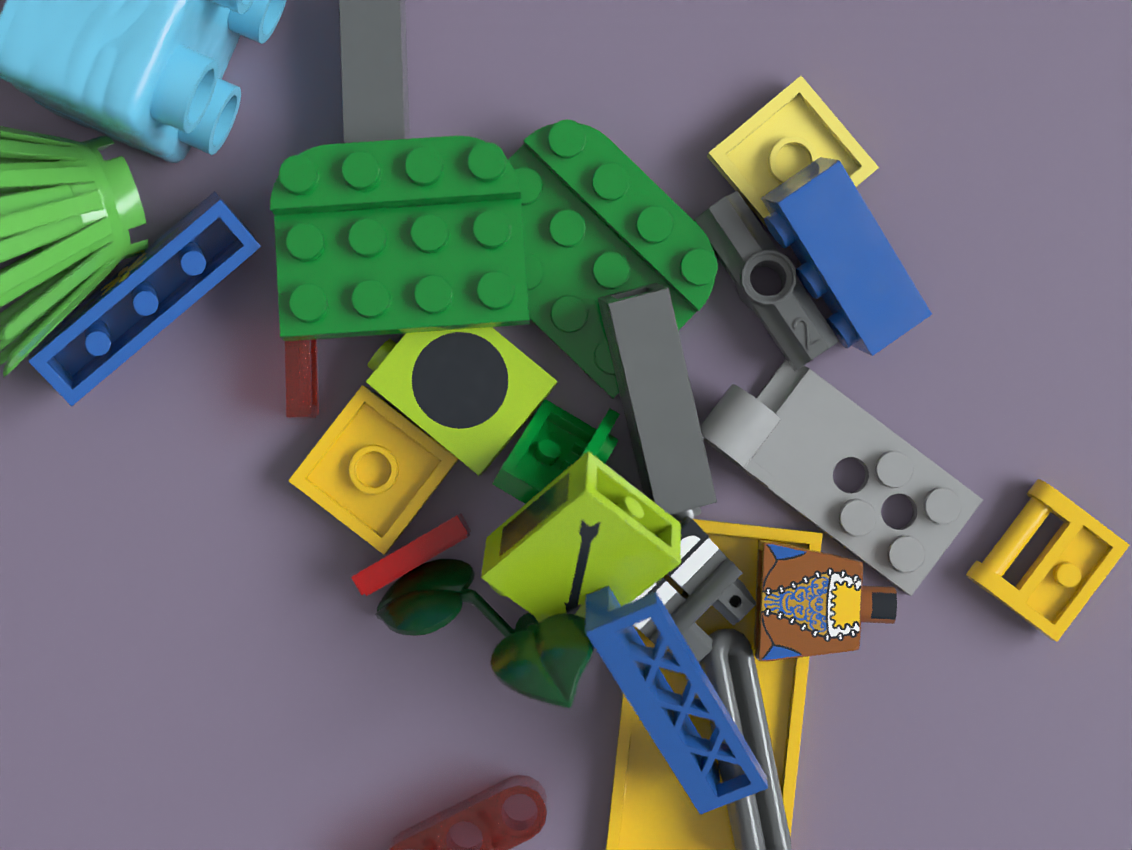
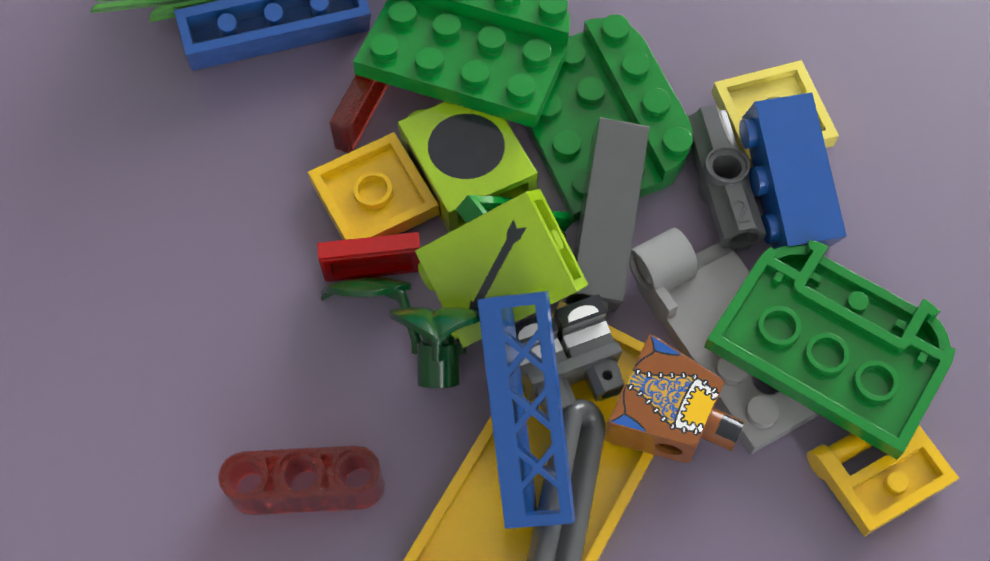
camera: 20 degrees right, 25 degrees down
none -> green plate [704,240,955,460]

